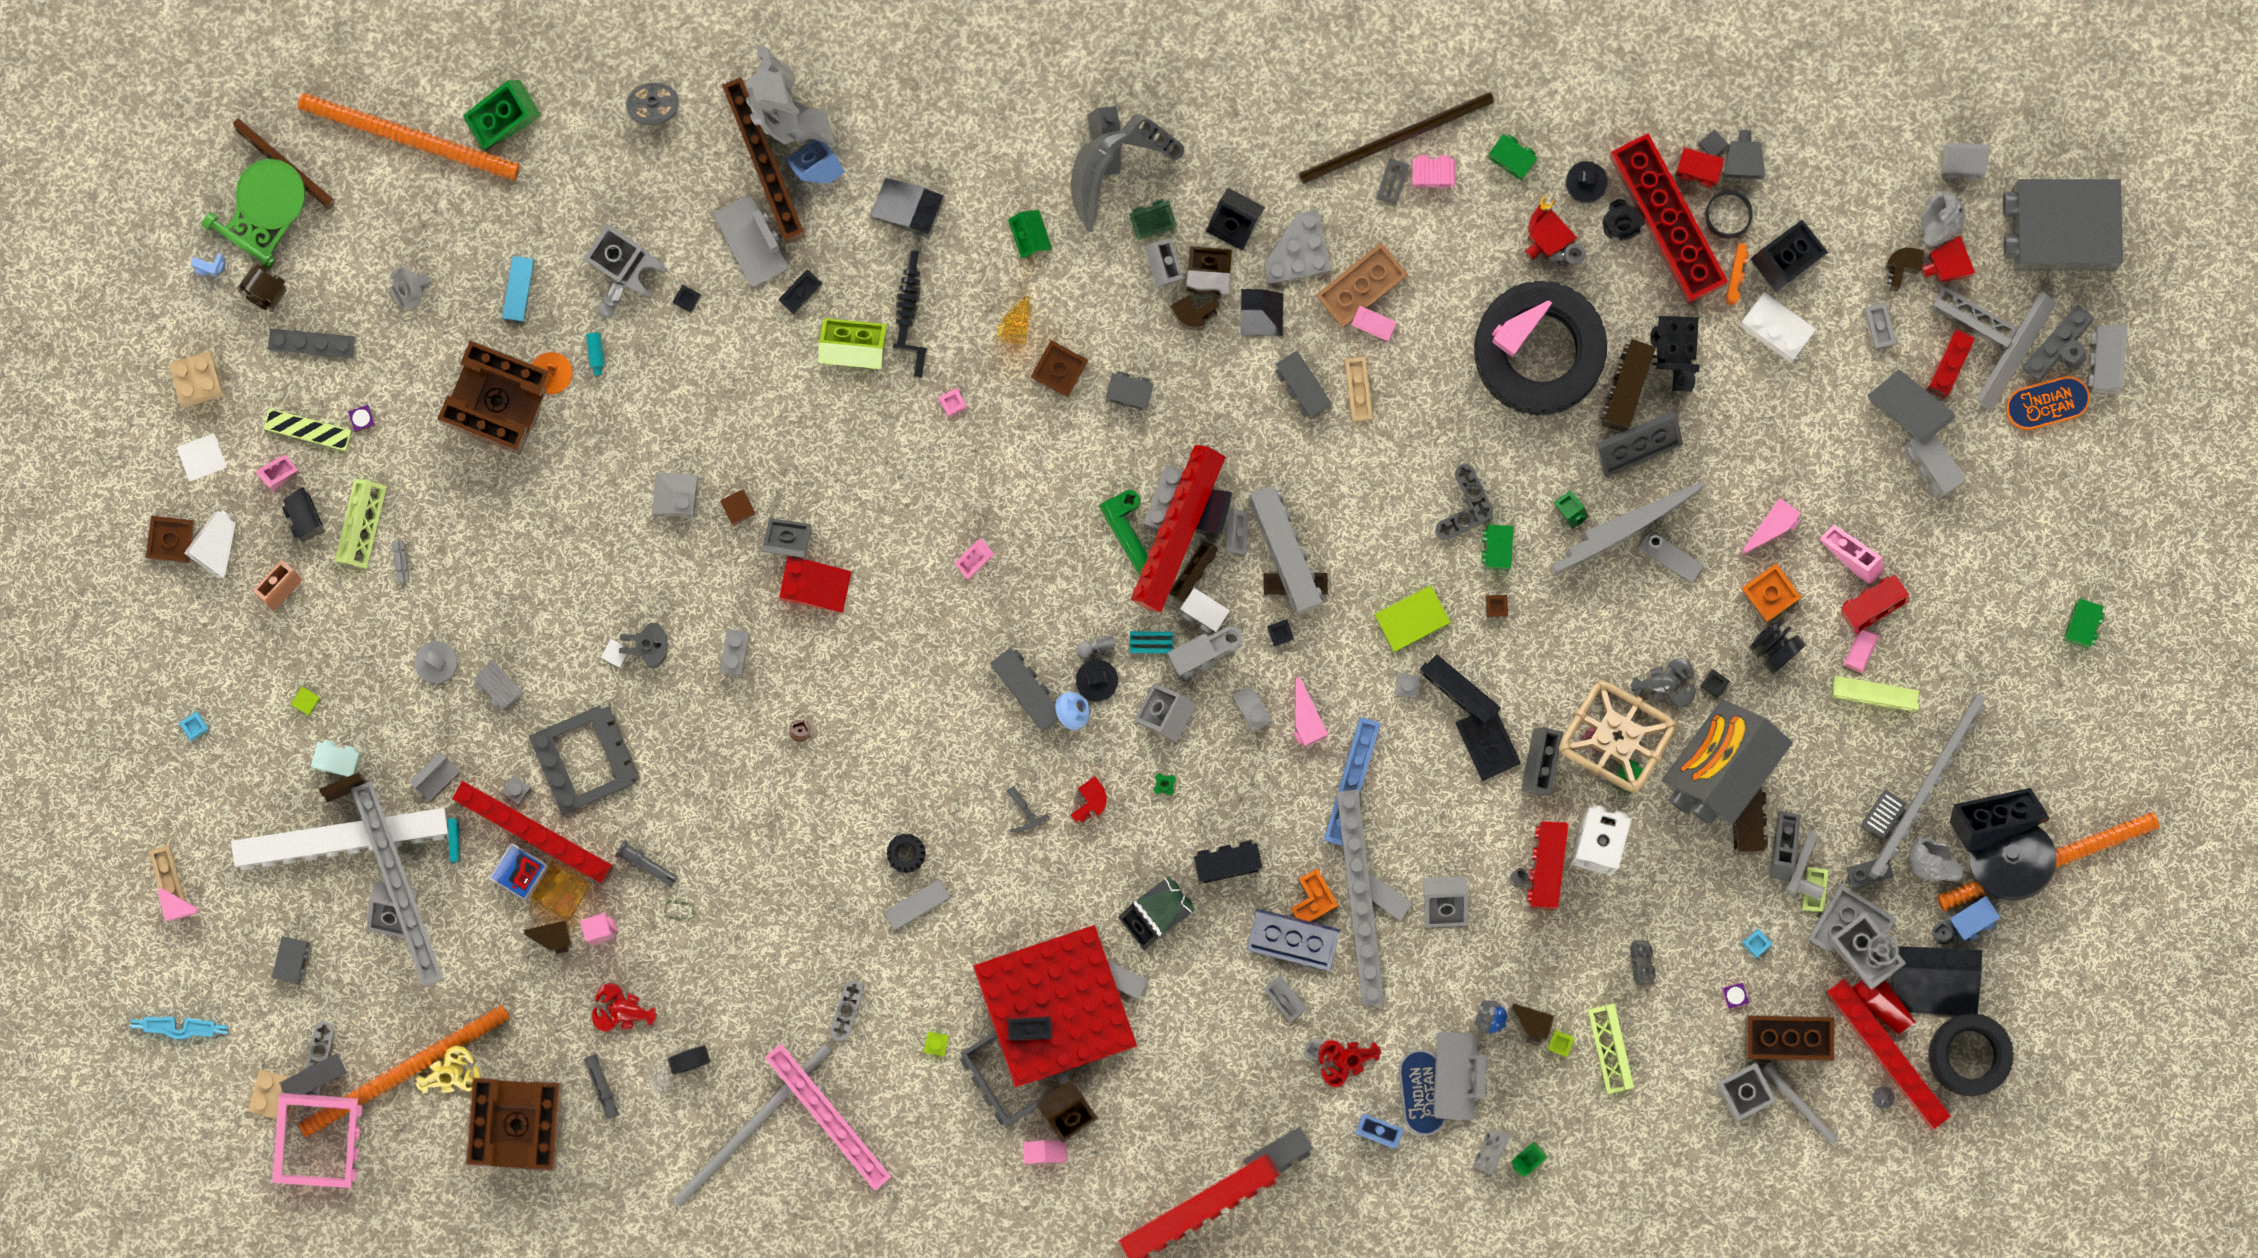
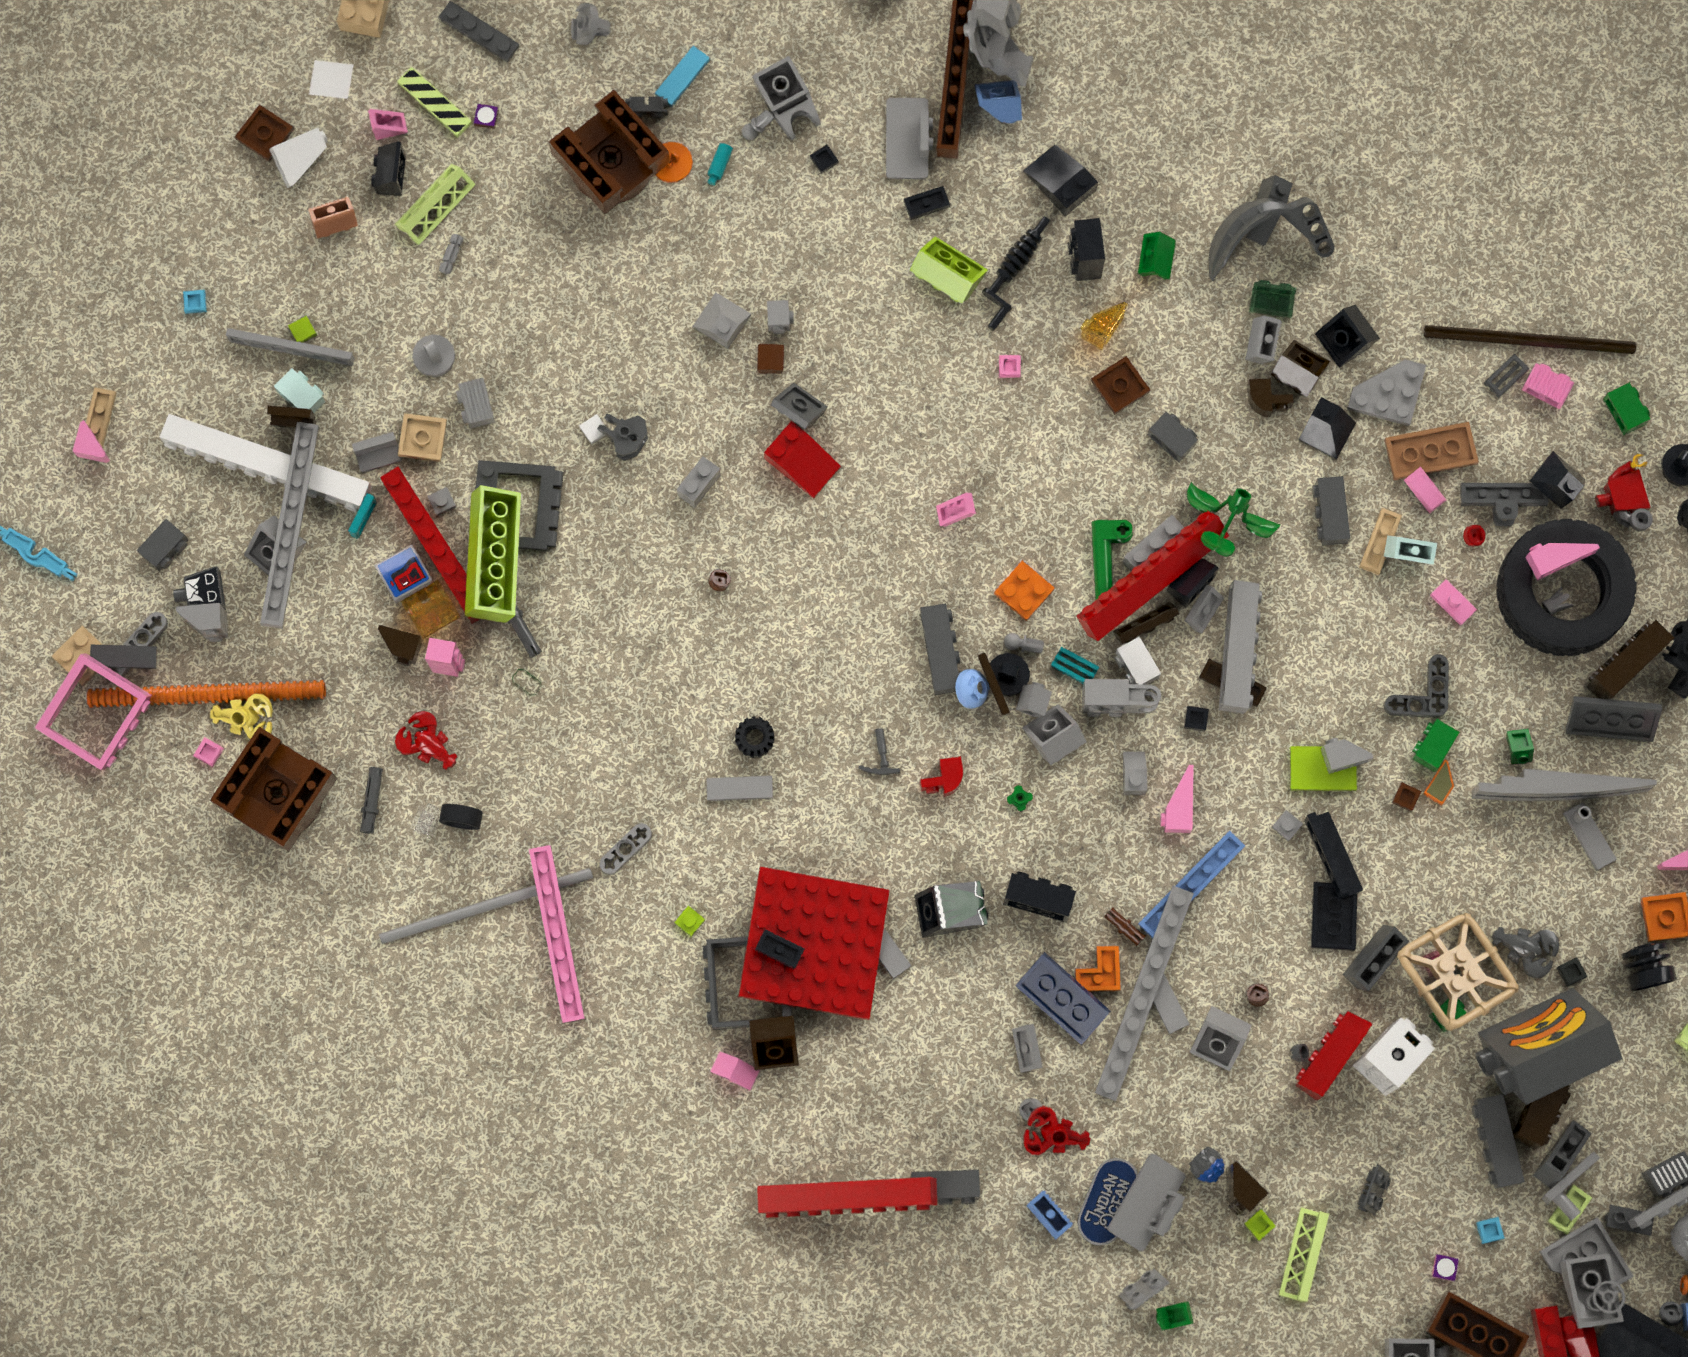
camera: 30 degrees right, 5 degrees down
none -> torso [173,566,226,610]
none -> light grey slope [176,603,228,642]
none -> bright pink tile [193,737,224,767]
none -> light grey tile [226,328,355,366]
none -> tan plate [398,413,447,462]
none -> lime brick [465,485,521,623]
none -> dark grey hinge [625,96,668,119]
none -> light grey brick [767,300,794,334]
none -> dark brown tile [978,653,1011,717]
none -> orange plate [994,560,1055,621]
none -> light grey brick [1016,682,1052,717]
none -> black brick [1067,218,1105,281]
none -> reddish brown pin [1104,907,1146,947]
none -> green plant [1186,482,1281,557]
none -> reddish brown tile [1247,984,1269,1007]
none -> light grey slope [1321,738,1374,774]
none -> light aqua brick [1384,535,1437,565]
none -> olive tile [1423,759,1454,806]
none -> bright pink tile [1430,579,1477,626]
none -> dark grey plate [1460,483,1549,527]
none -> red tile [1463,525,1486,547]
none -> dark grey brick [1472,1094,1525,1189]
none -> black slope [1529,451,1585,509]
none -> light grey piece [1541,587,1574,615]

